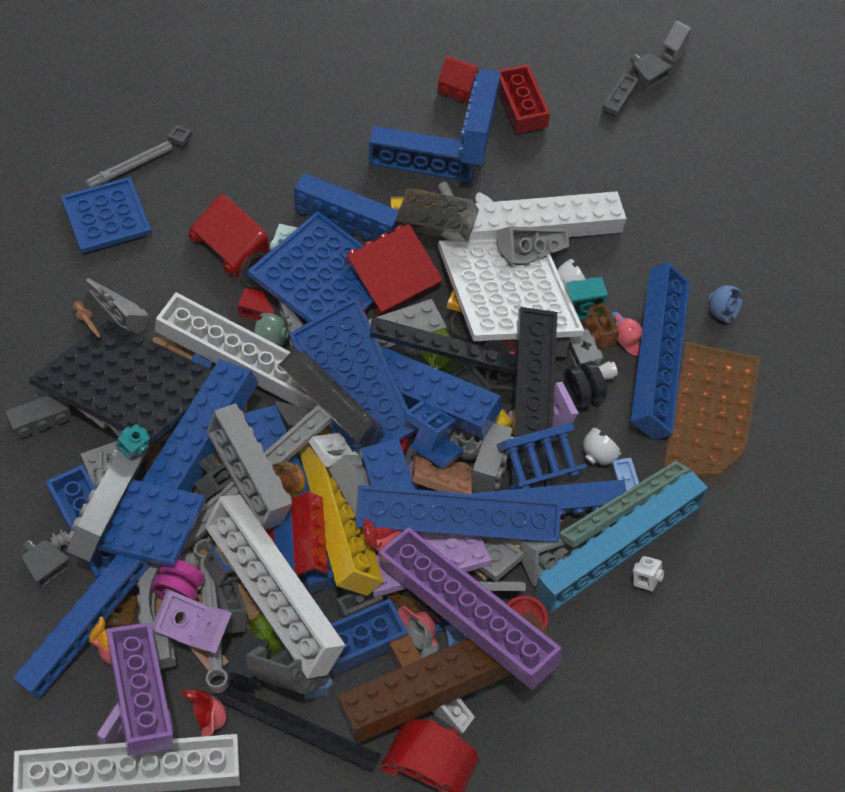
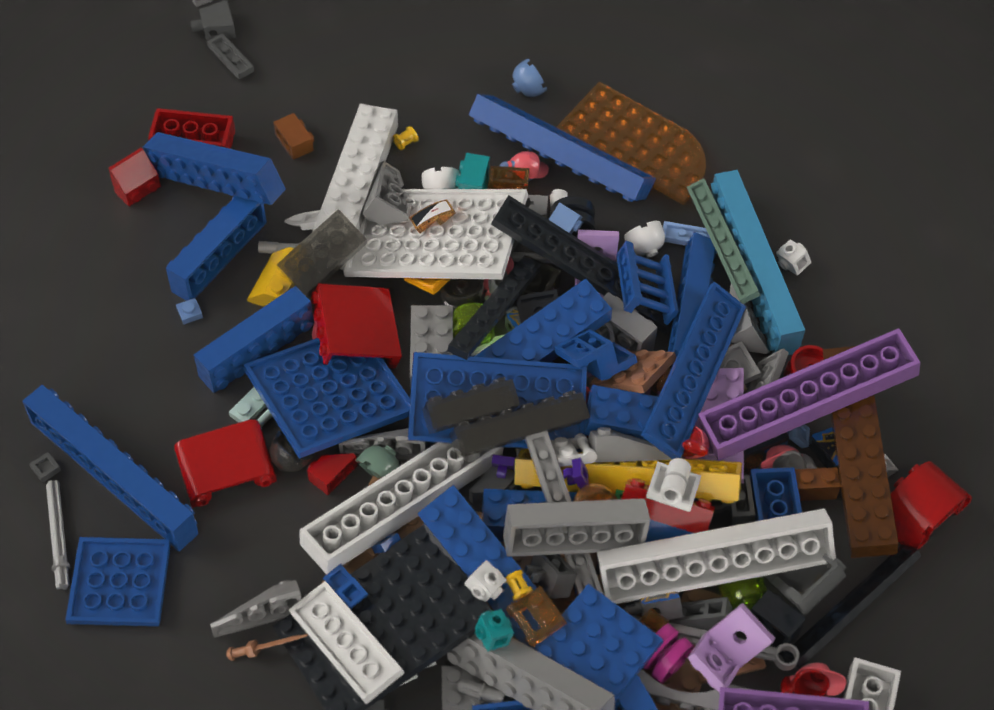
camera: 65 degrees left, 0 degrees up
none -> blue brick [22,384,199,552]
none -> medium blue plate [176,298,203,325]
none -> dark orange brick [274,113,315,160]
none -> white plate [289,581,404,704]
none -> blue slope [323,564,368,609]
none -> yellow bush [393,126,418,150]
none -> slope [410,199,456,234]
none -> clear smoke brick [422,377,520,435]
none -> white brick [464,560,506,602]
none -> dark purple tile [492,454,515,479]
none -> yellow bush [505,569,533,601]
none -> clear orange plate [506,586,567,646]
none -> medium blue brick [549,202,583,234]
none -> dark purple tile [563,458,589,490]
none -> clear orange tile [639,608,670,634]
none -> white plate [646,458,701,512]

